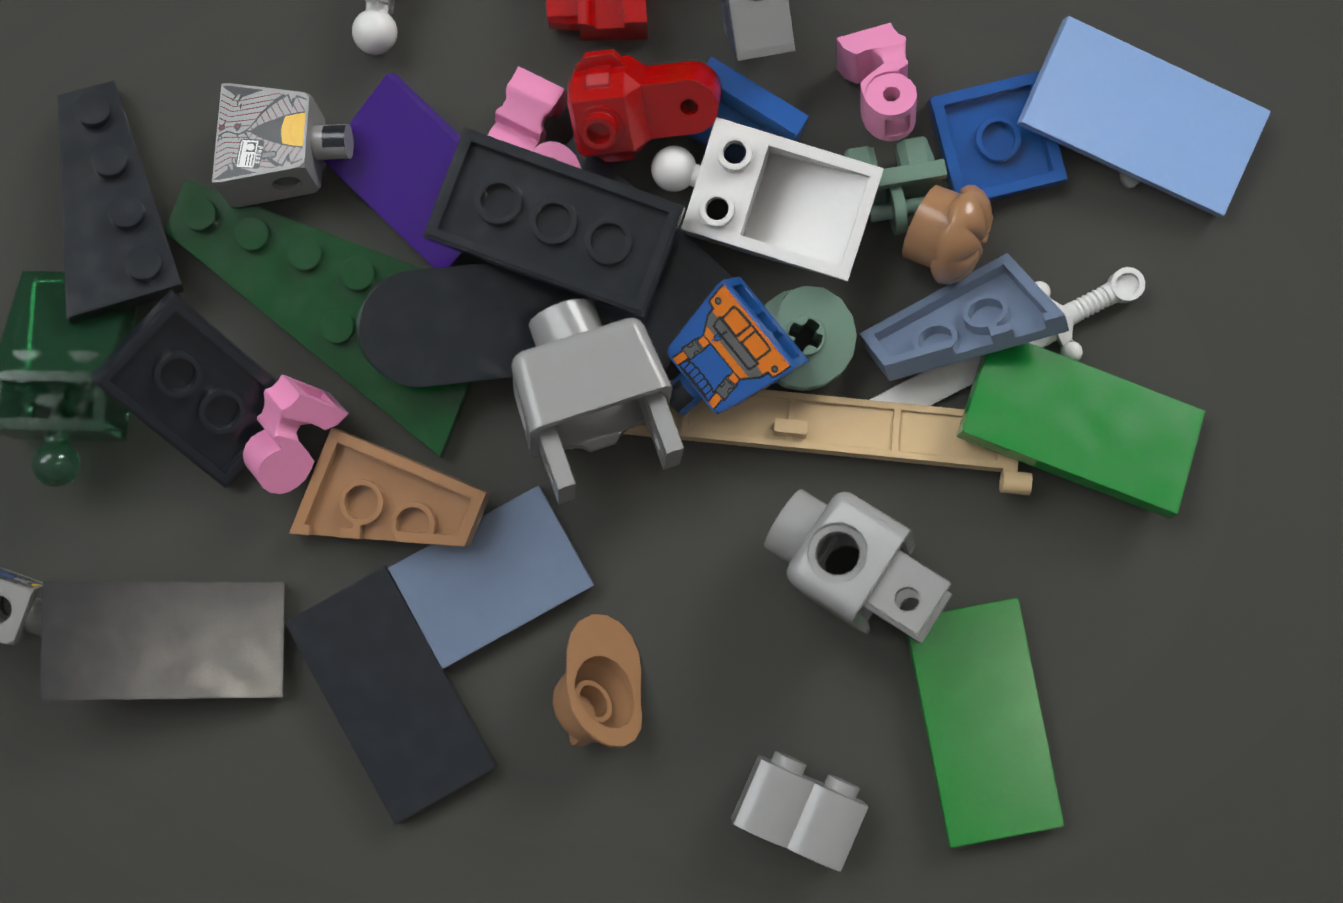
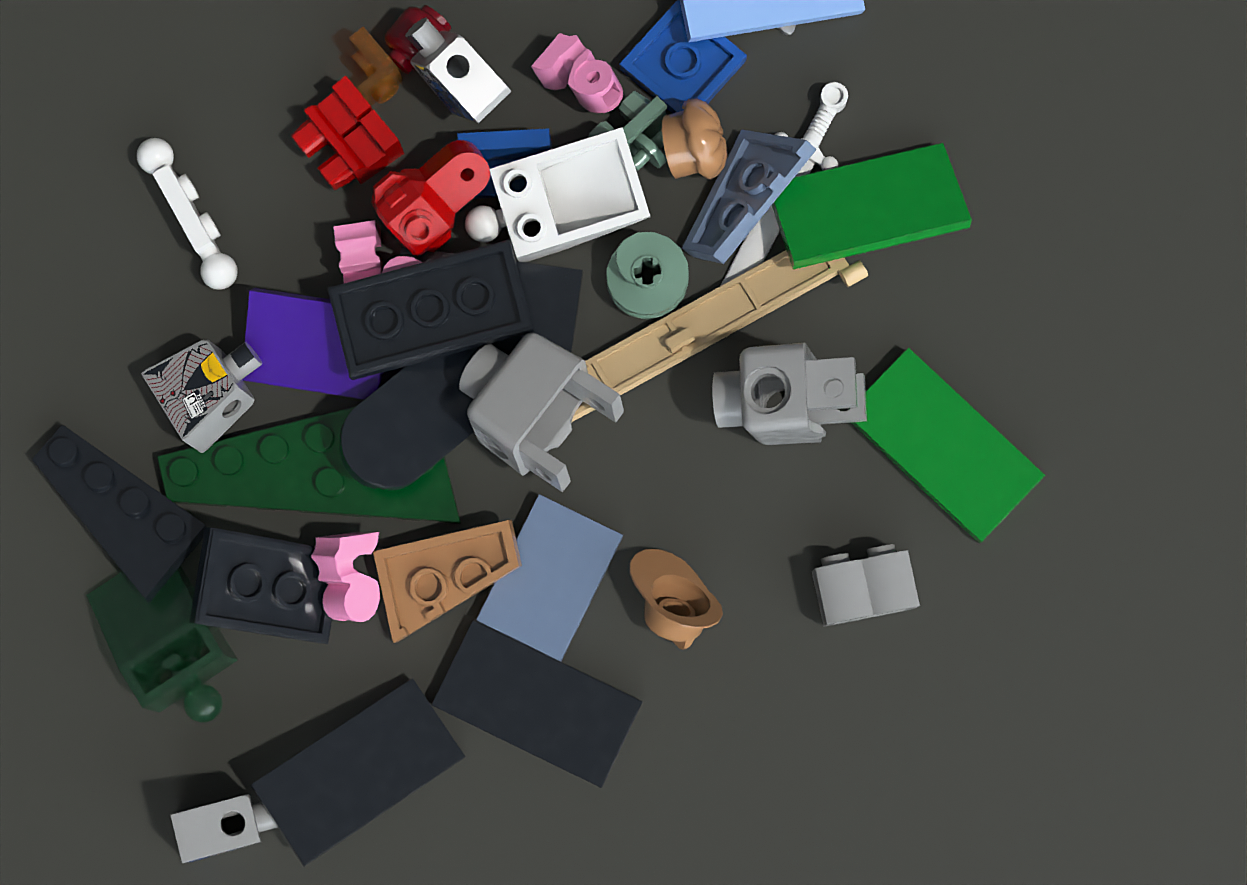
camera: 30 degrees left, 5 degrees down
torso [667,277,809,415] -> none

